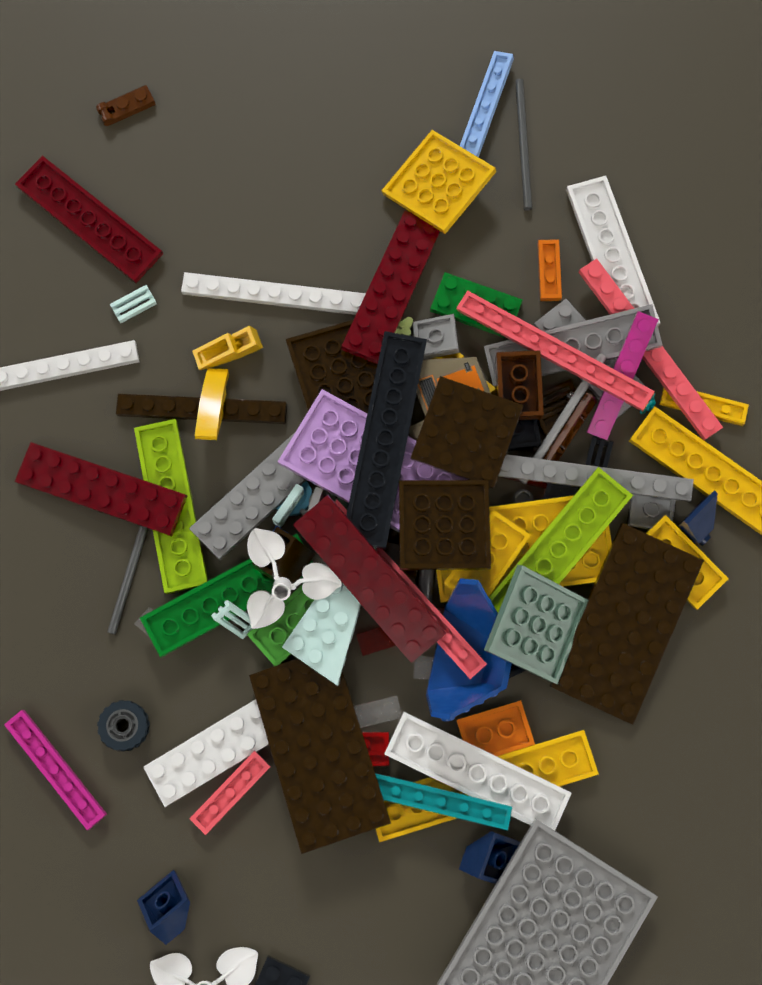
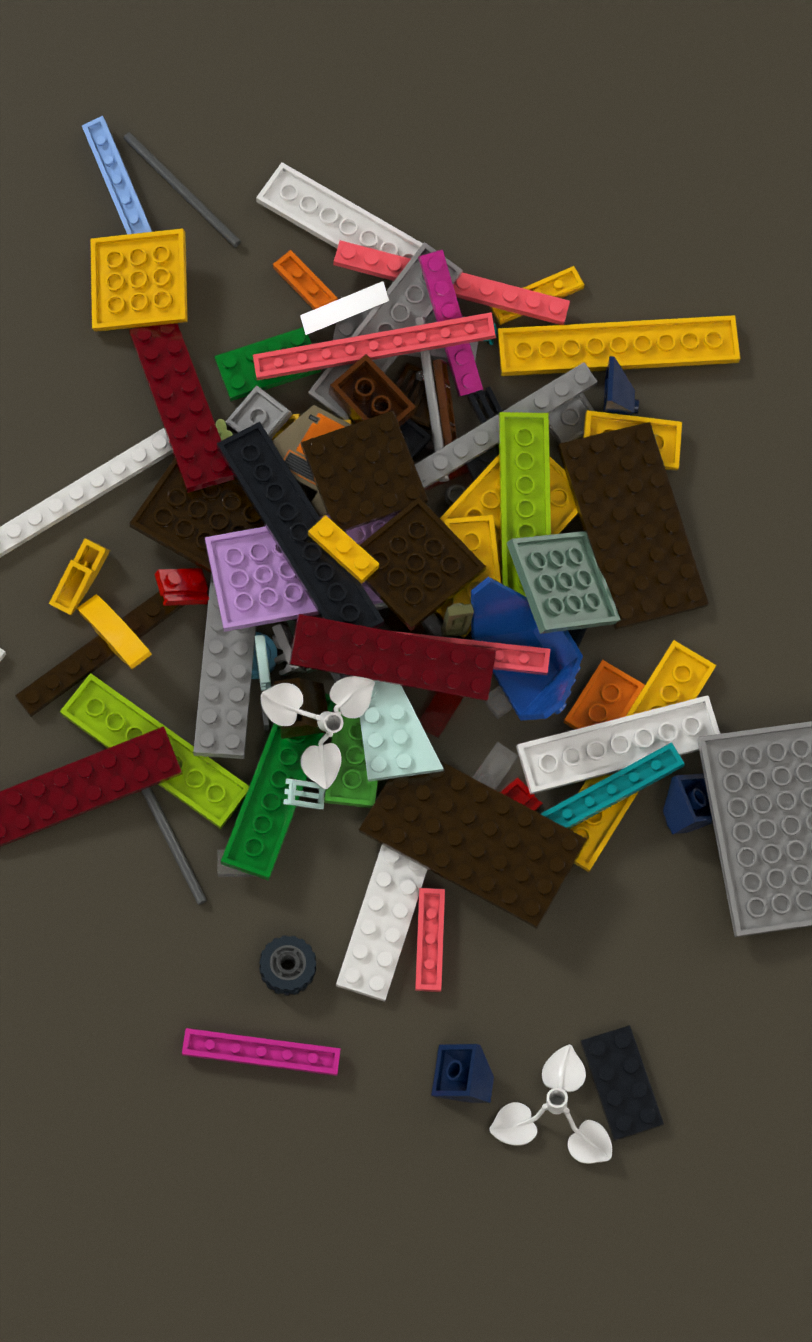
camera: 50 degrees left, 5 degrees down
none -> red plate [154,568,209,606]
none -> white sticker [300,281,389,335]
none -> yellow plate [308,515,379,584]
none -> olive plate [441,603,474,637]

